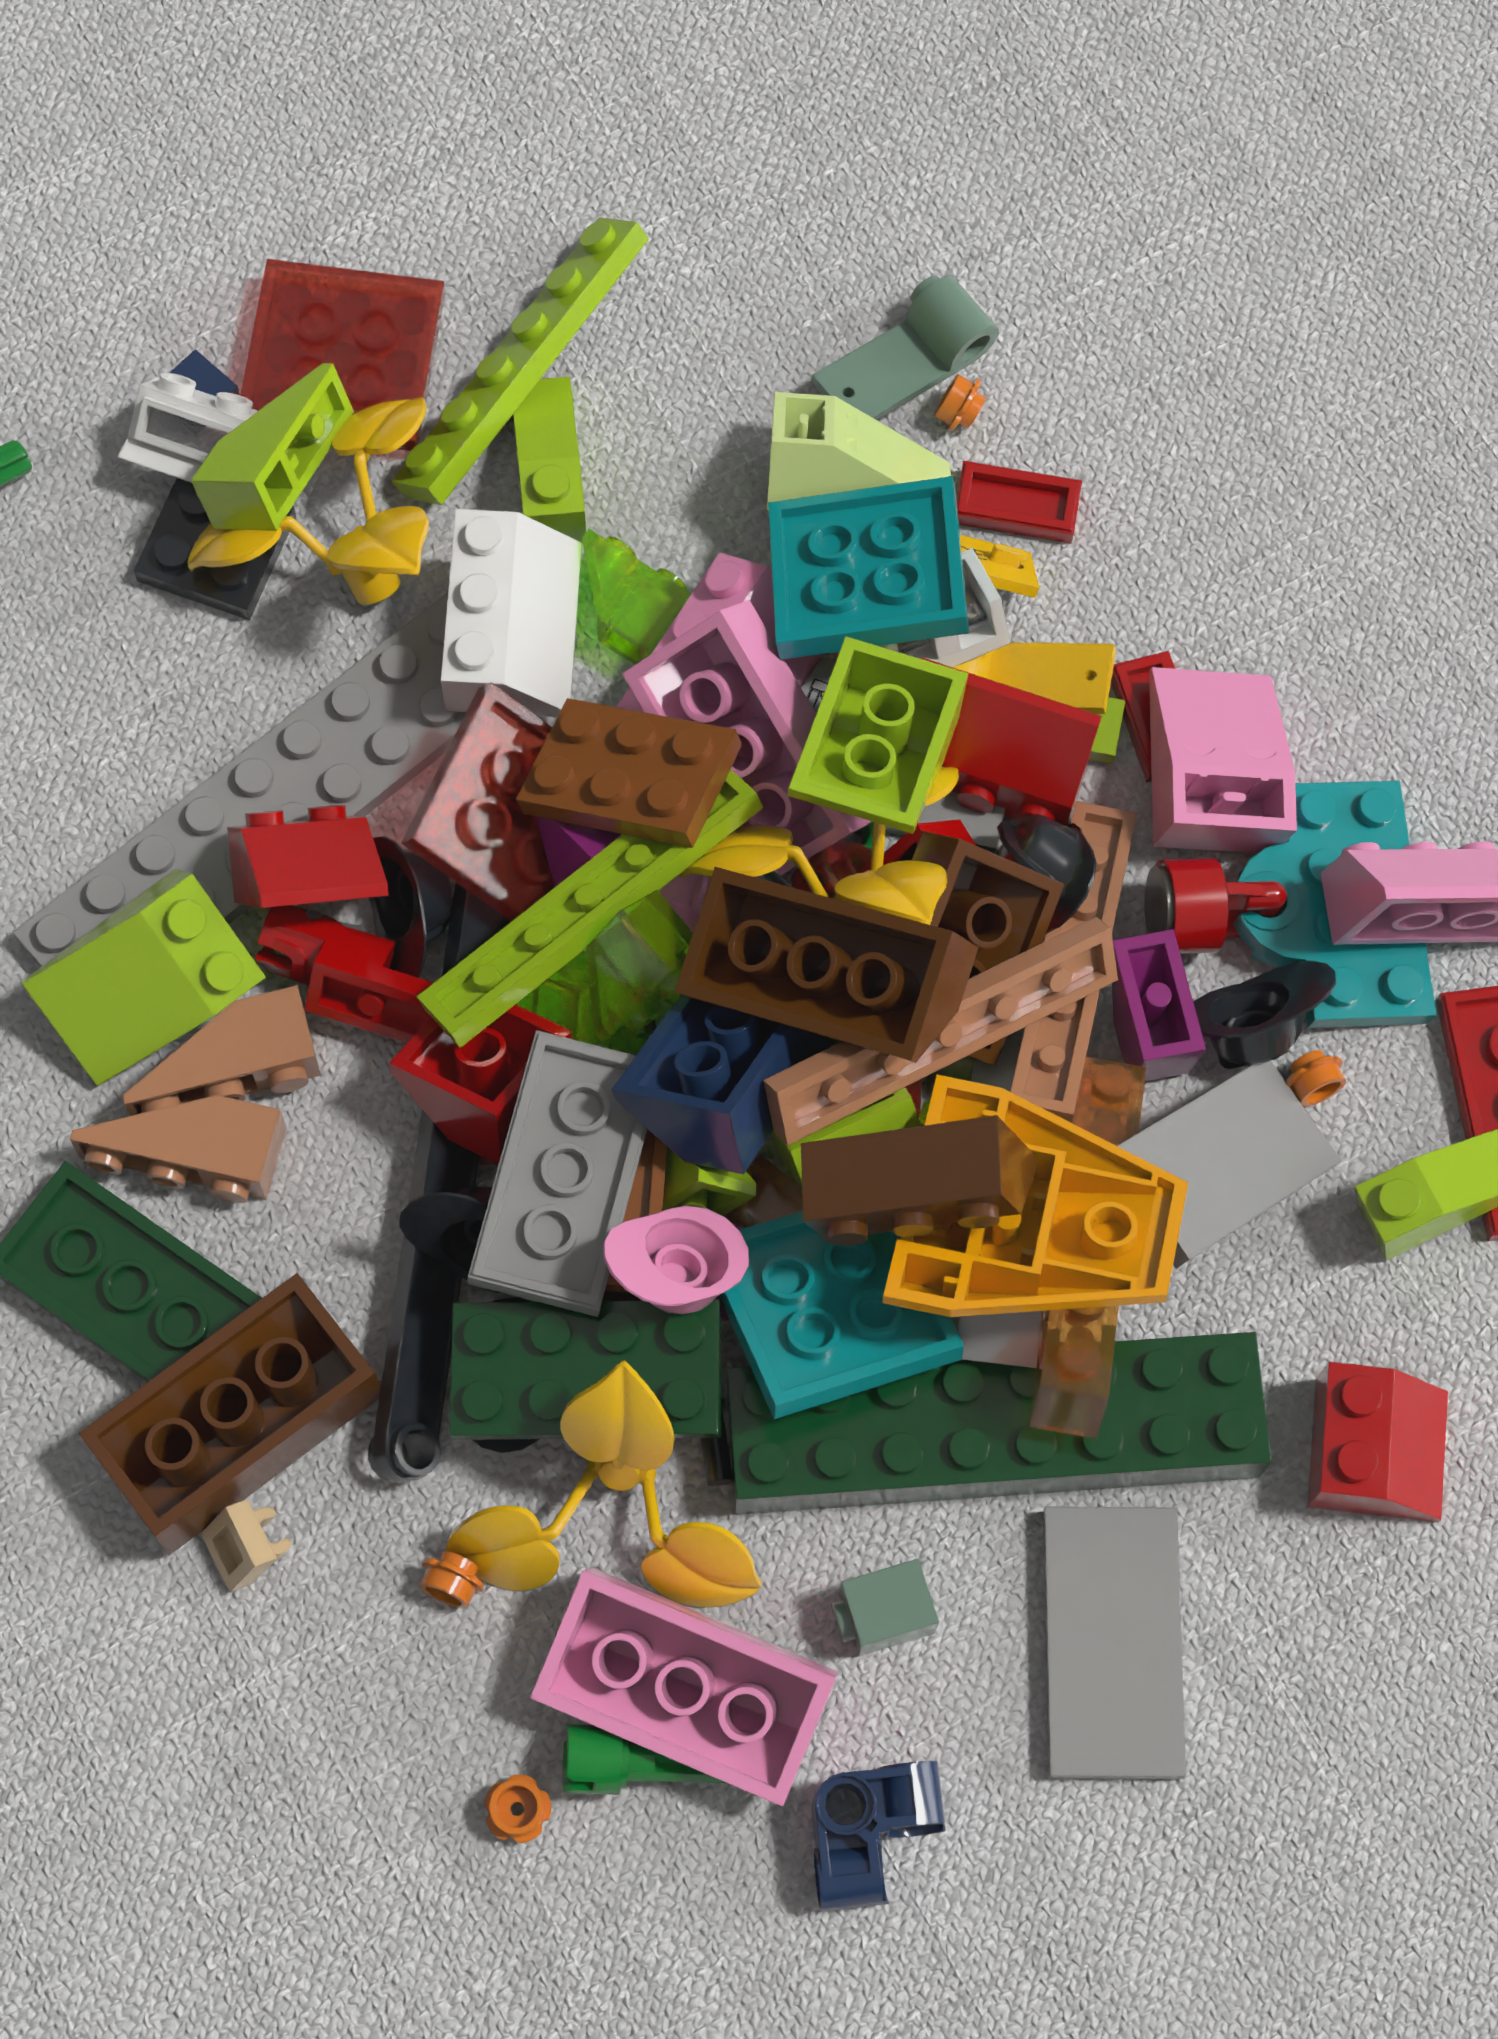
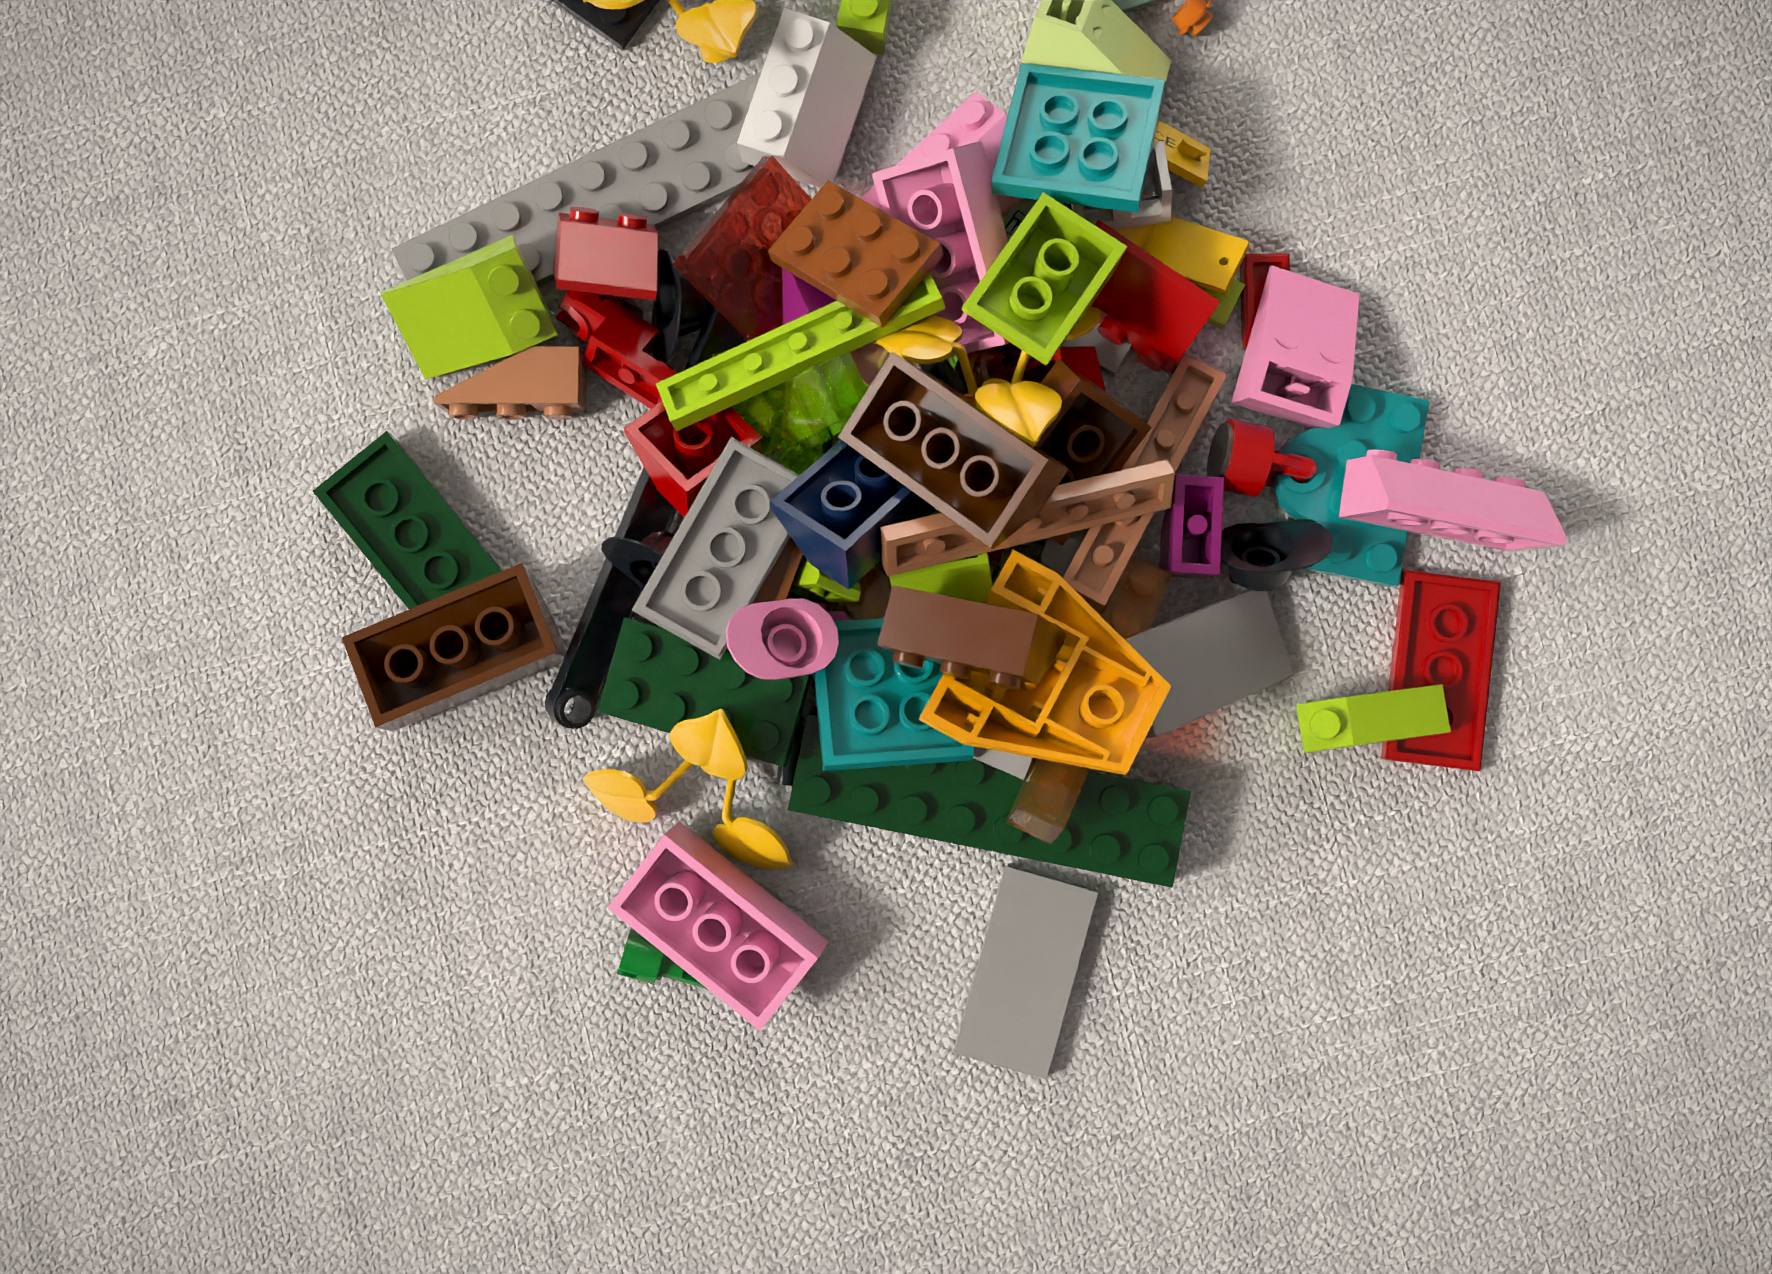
camera: 25 degrees right, 15 degrees up
nougat slope [70,1095,286,1203] -> none
tan tile [201,1499,292,1592] -> none
orange plate [419,1551,484,1609] -> none
orange plate [484,1774,551,1843] -> none
clear neon green slope [582,529,691,665] -> none
dark blue piece [811,1761,946,1911] -> none
sand green brick [831,1558,939,1657] -> none
red tile [956,461,1082,544] -> none
black piece [996,814,1097,933] -> none
orange plate [1286,1050,1346,1107] -> none
red slope [1307,1361,1448,1522] -> none

